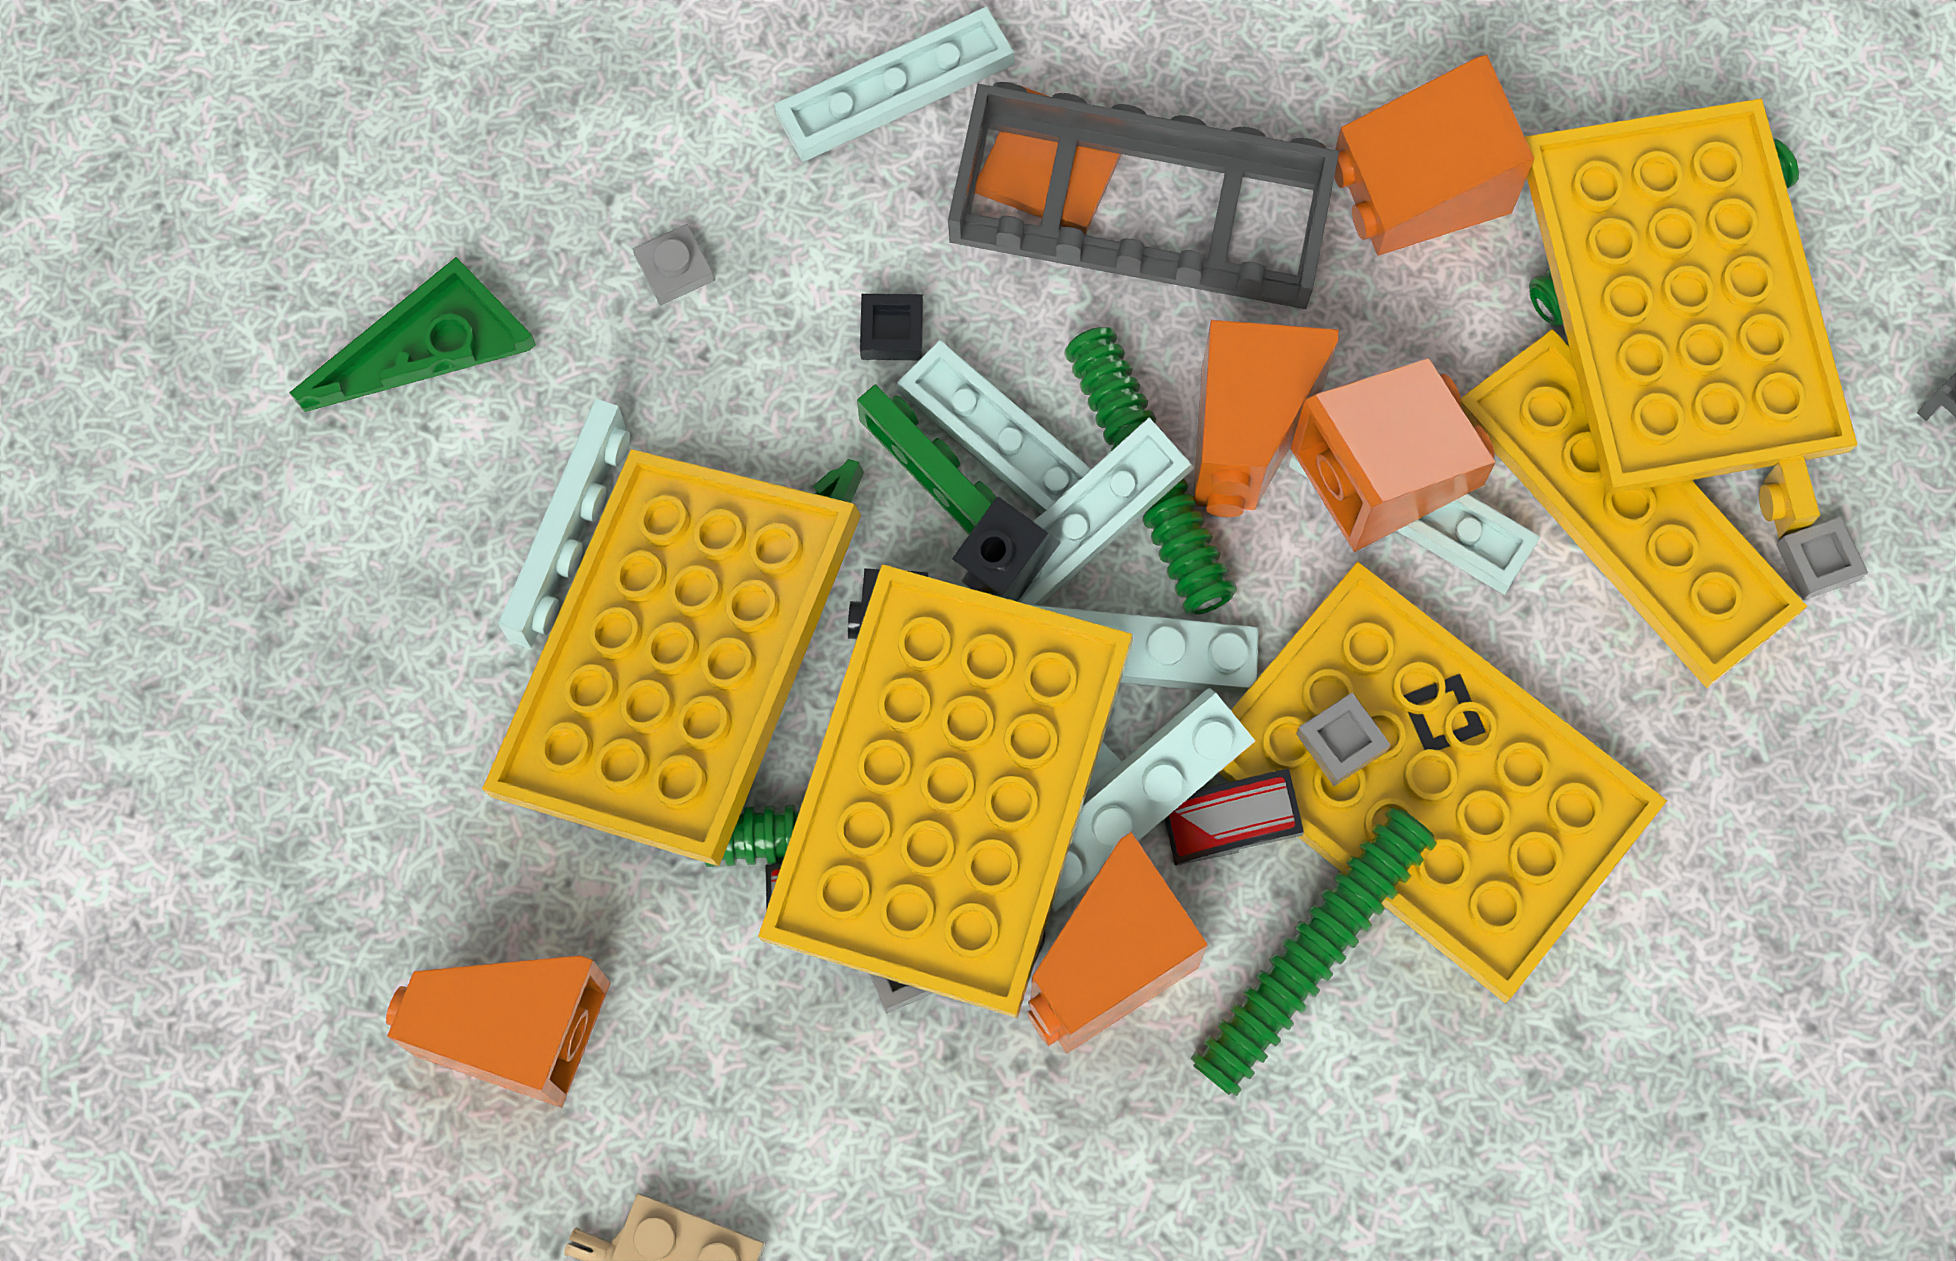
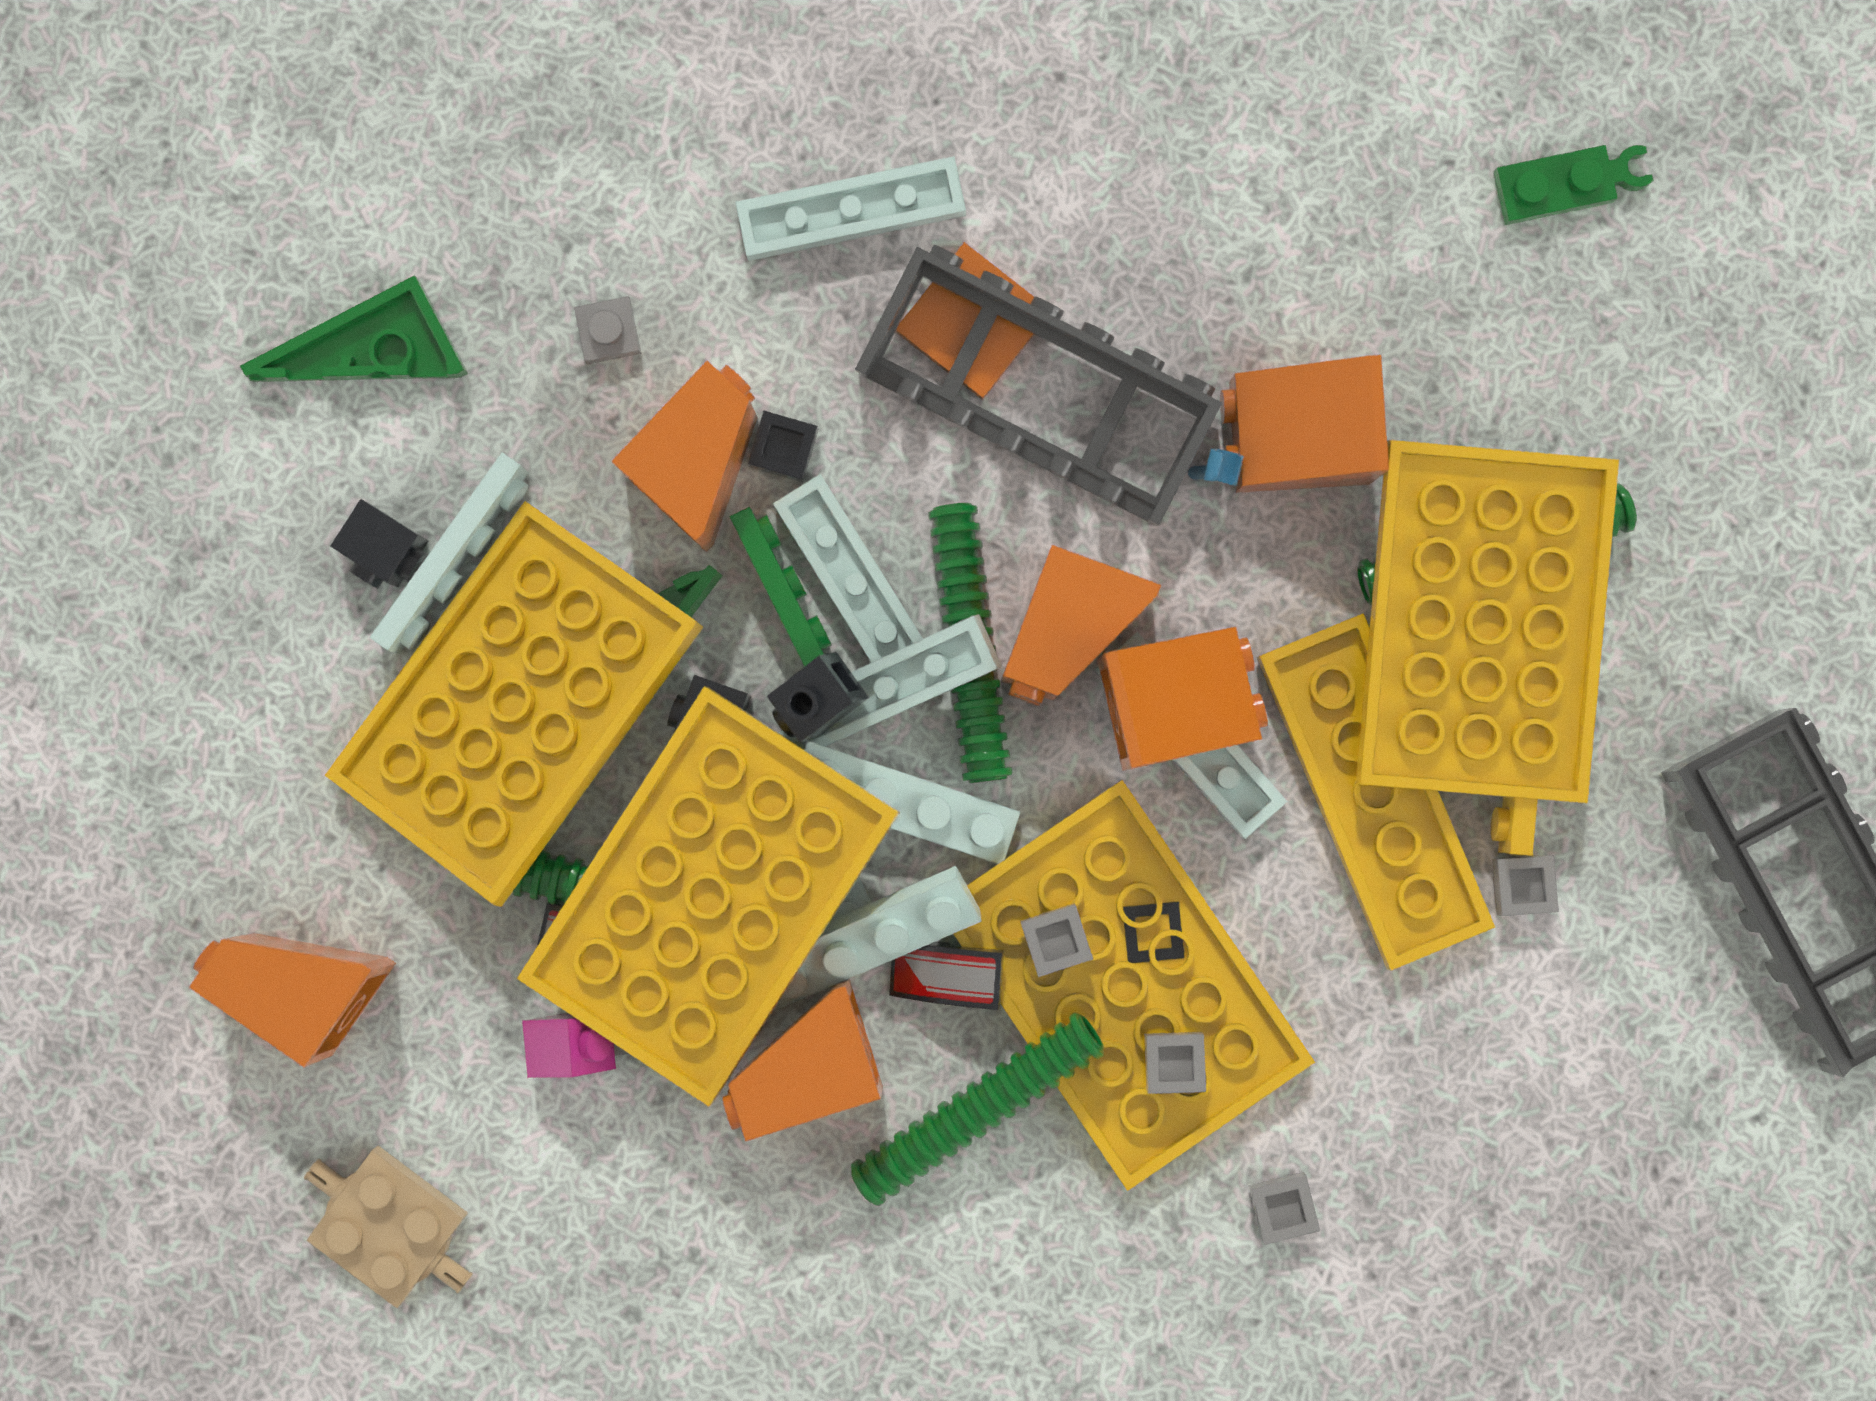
camera: 15 degrees right, 15 degrees up
none -> black brick [330,499,428,589]
none -> dark pink brick [522,1013,616,1078]
none -> orange slope [611,360,758,552]
none -> light grey plate [1144,1032,1206,1094]
none -> dark azure hand [1188,448,1244,486]
none -> light grey plate [1248,1172,1320,1245]

